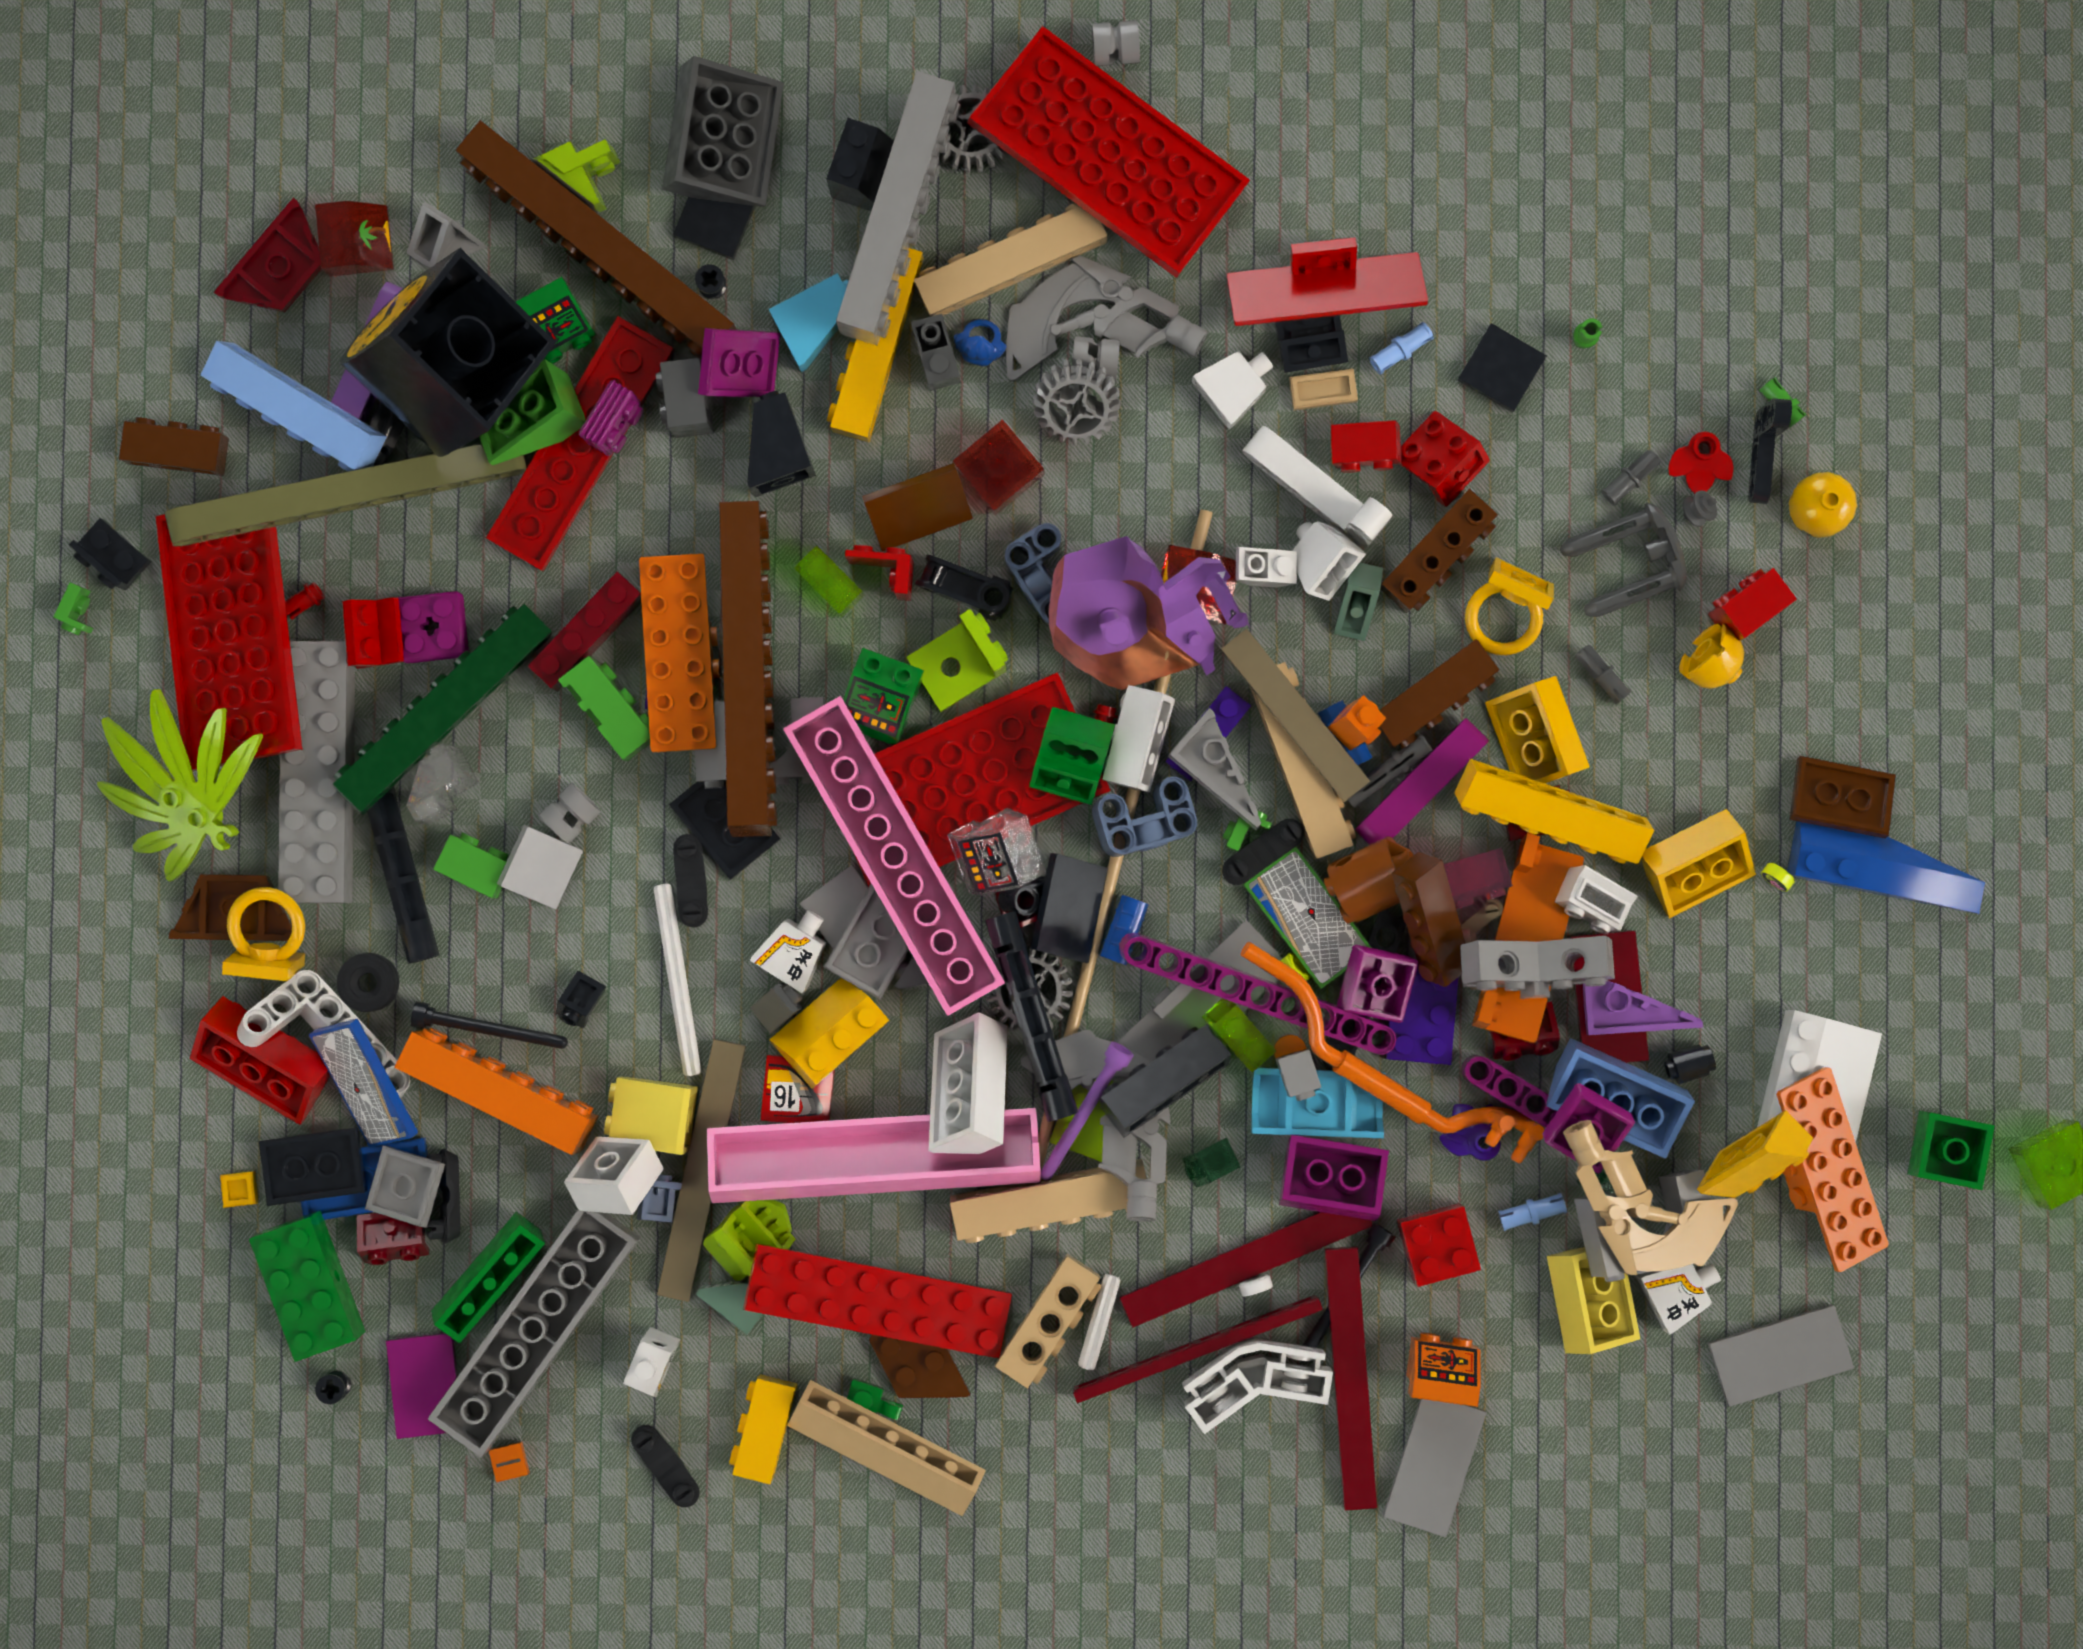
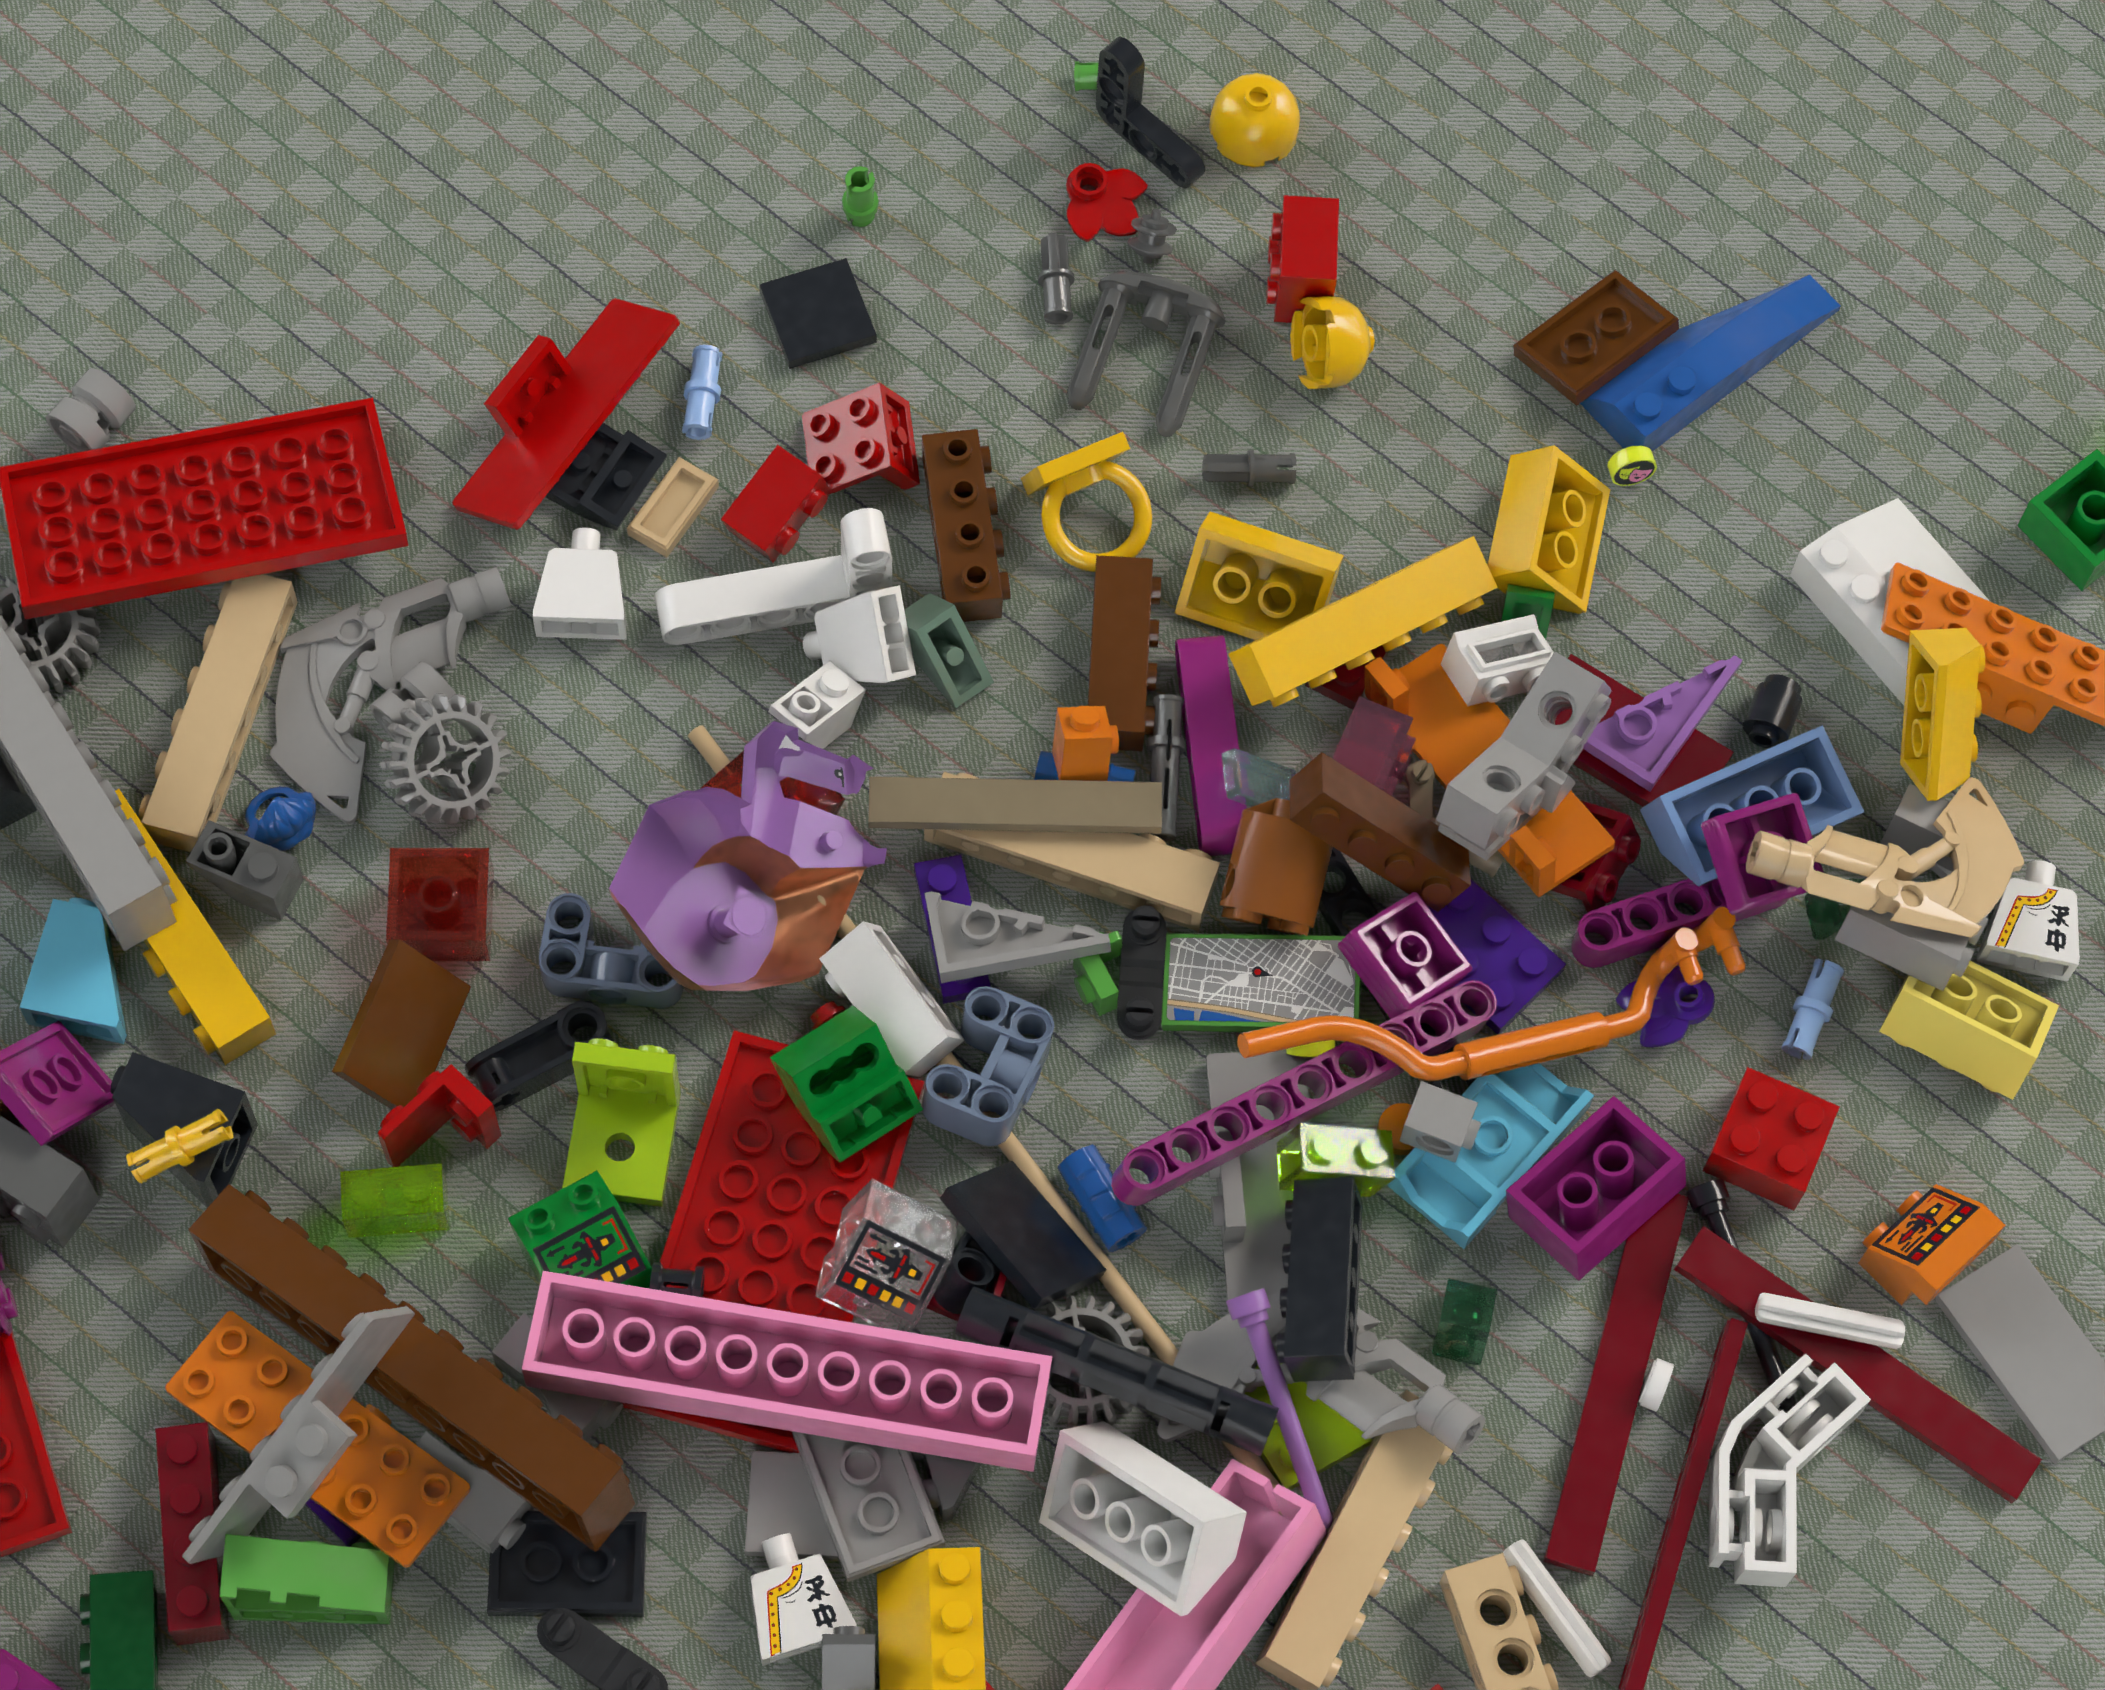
camera: 60 degrees left, 20 degrees down
none -> yellow pin [126,1109,233,1184]
none -> light grey bracket [182,1306,415,1564]
none -> black bush [650,1262,705,1298]
none -> clear light blue tile [1222,748,1296,807]
none -> green plate [1500,584,1555,640]
none -> white axle [1755,1293,1905,1349]

